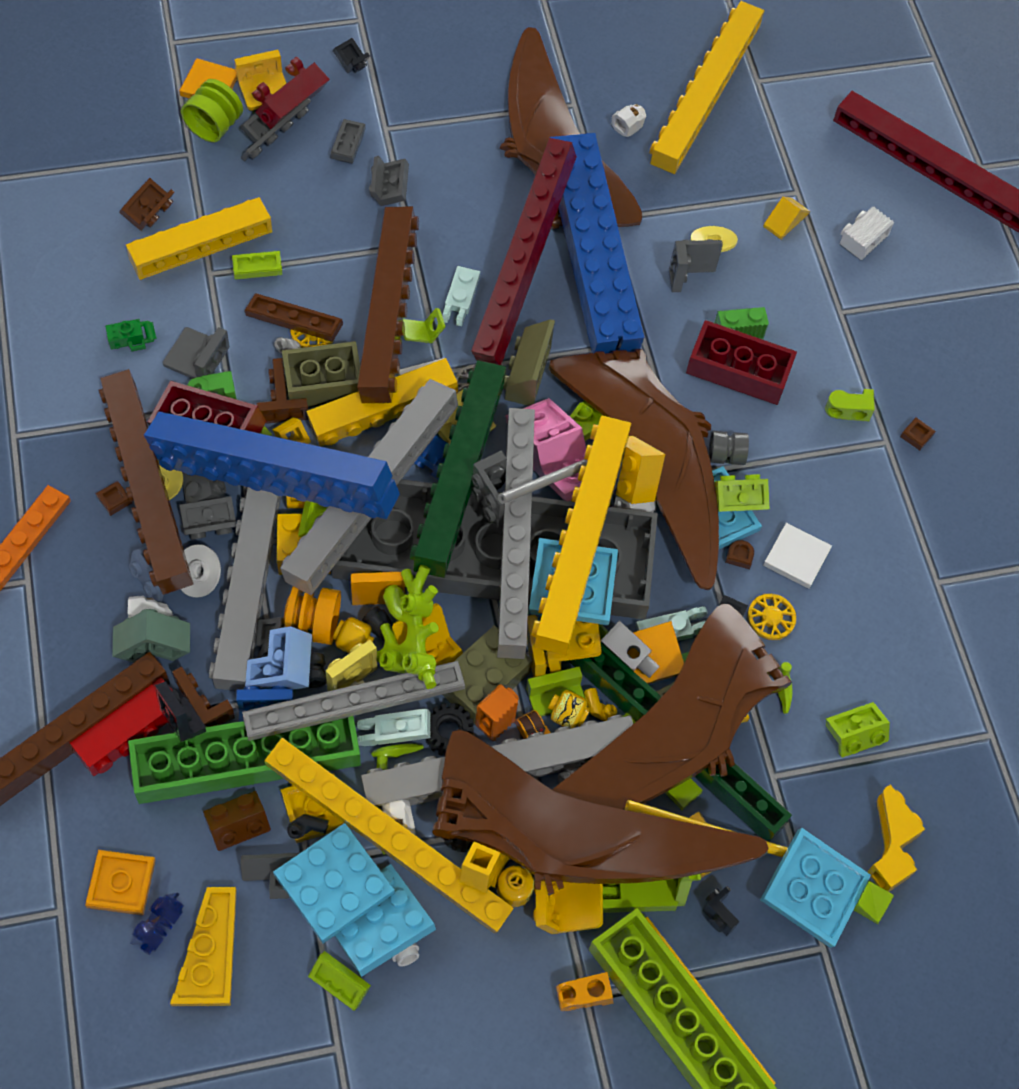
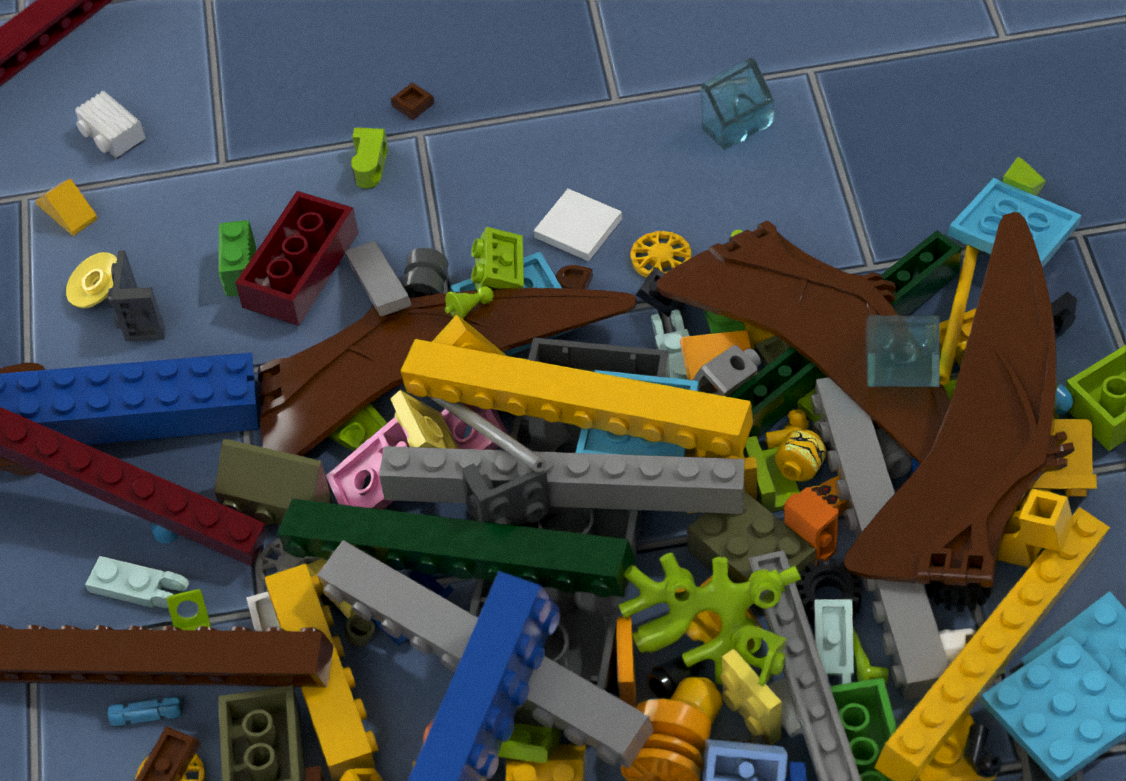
camera: 75 degrees left, 10 degrees down
lime bracket [826,702,890,758] -> none
yellow arch [867,784,925,892] -> none
none -> dark azure axle [108,696,182,726]
none -> light grey tile [345,241,411,317]
none -> light yellow plate [390,390,459,449]
none -> lime piece [444,286,494,320]
none -> clear light blue slope [701,57,774,150]
none -> lime bracket [736,624,787,687]
none -> clear light blue slope [865,316,939,387]
none -> dark azure hinge [1055,383,1074,415]

